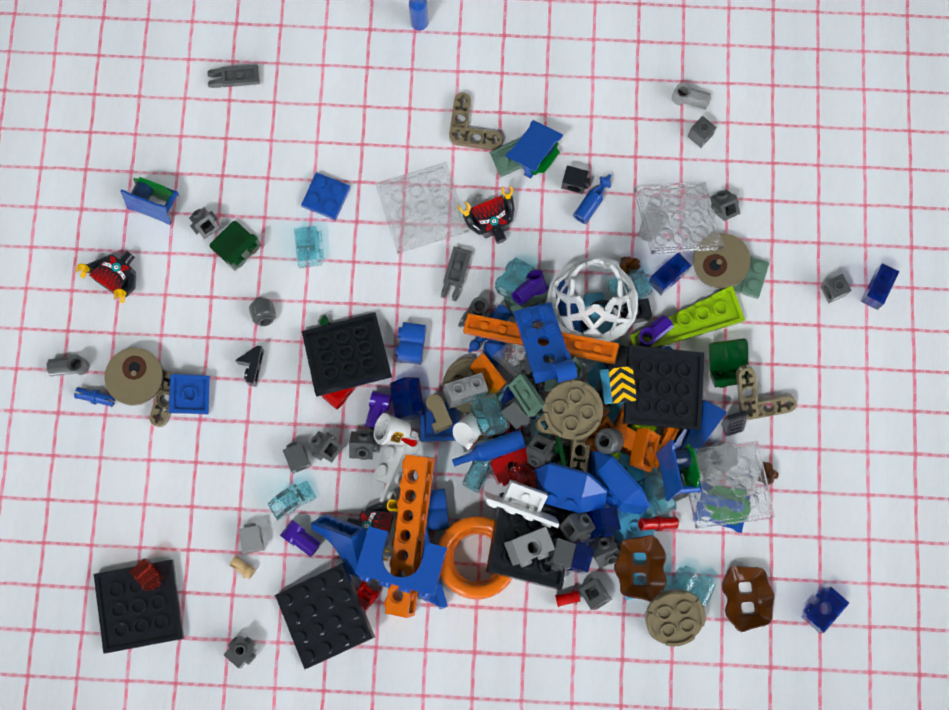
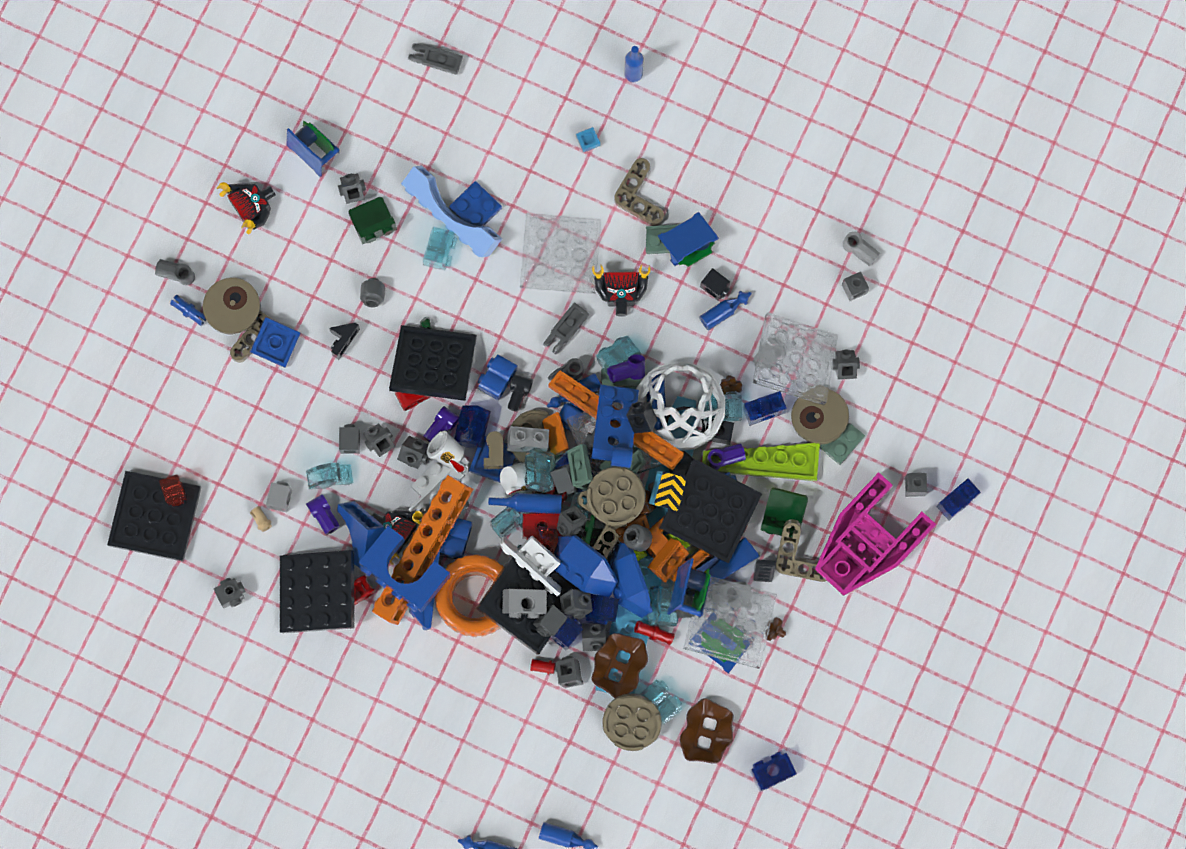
camera: 20 degrees right, 0 degrees up
none -> light blue arch [401,166,502,257]
none -> black axle [508,373,533,412]
none -> dark azure plate [576,127,601,153]
none -> black brick [626,402,657,434]
none -> dark pink wedge [815,472,936,596]

